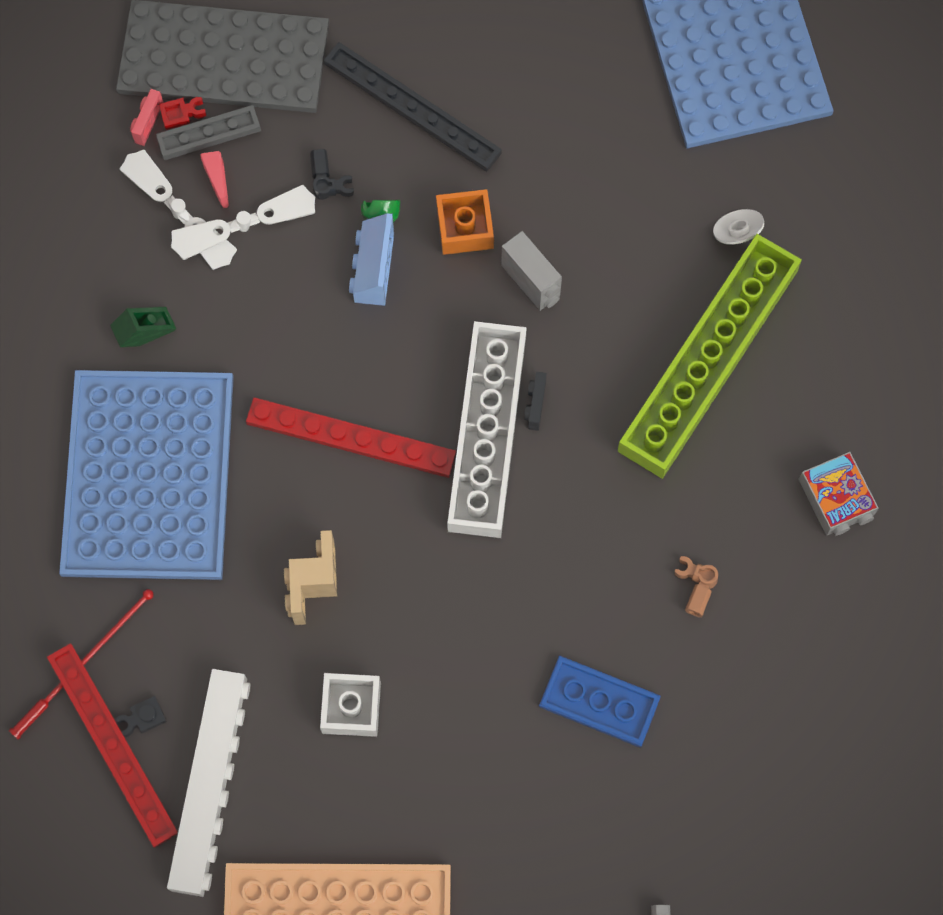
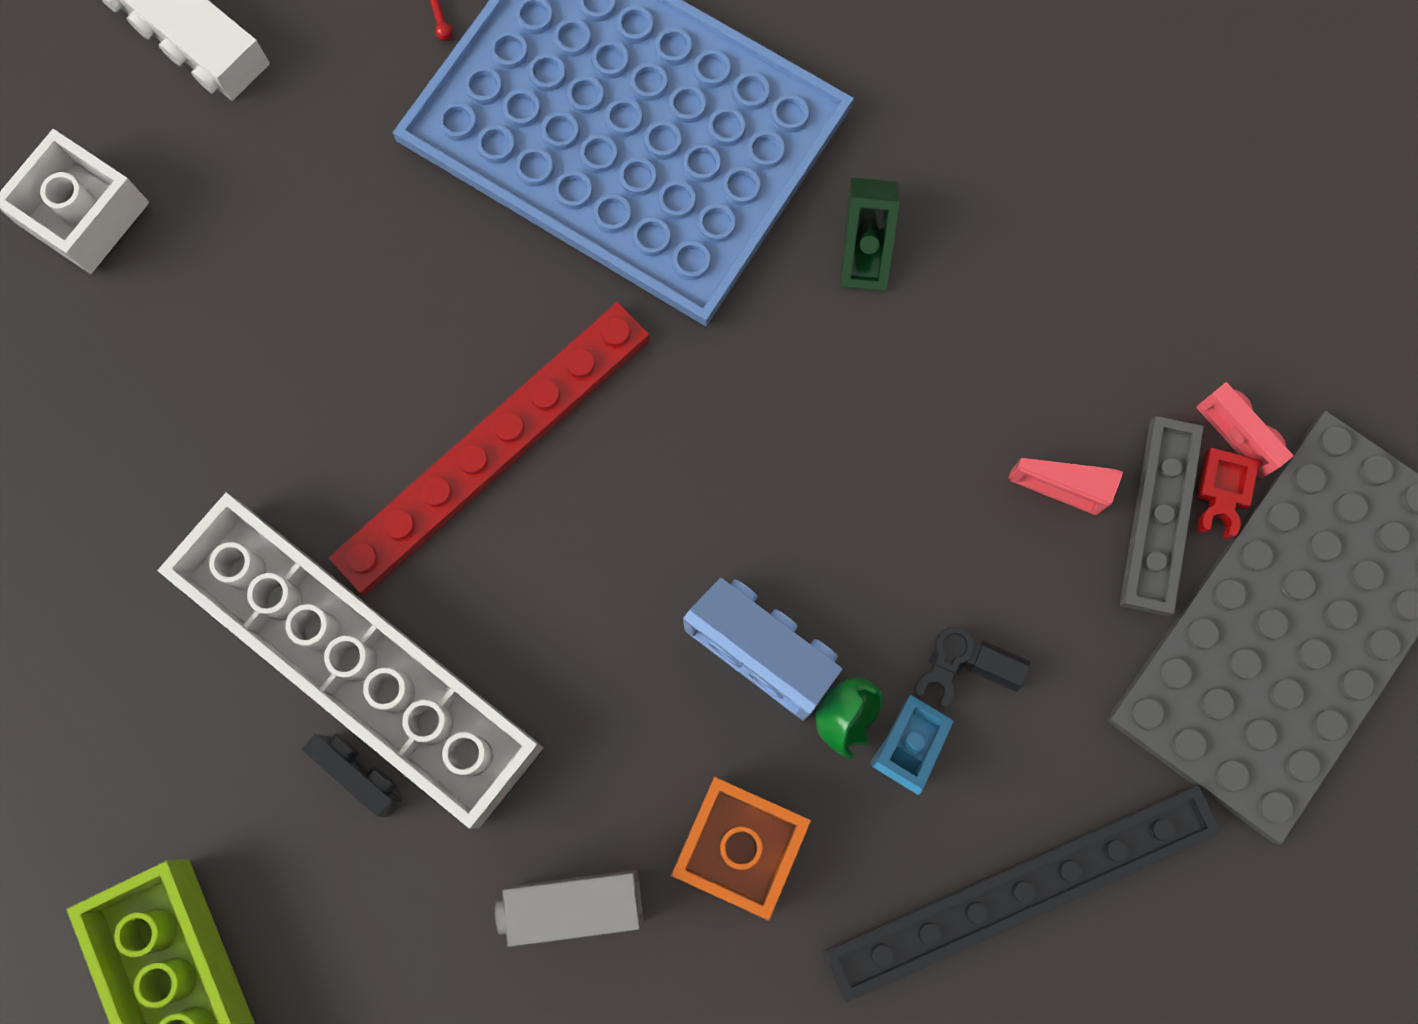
camera: 120 degrees right, 5 degrees up
white piece [120,150,237,270] -> none
white piece [171,185,315,260] -> none
tan bracket [284,530,337,625] -> none
none -> dark azure slope [870,695,954,795]

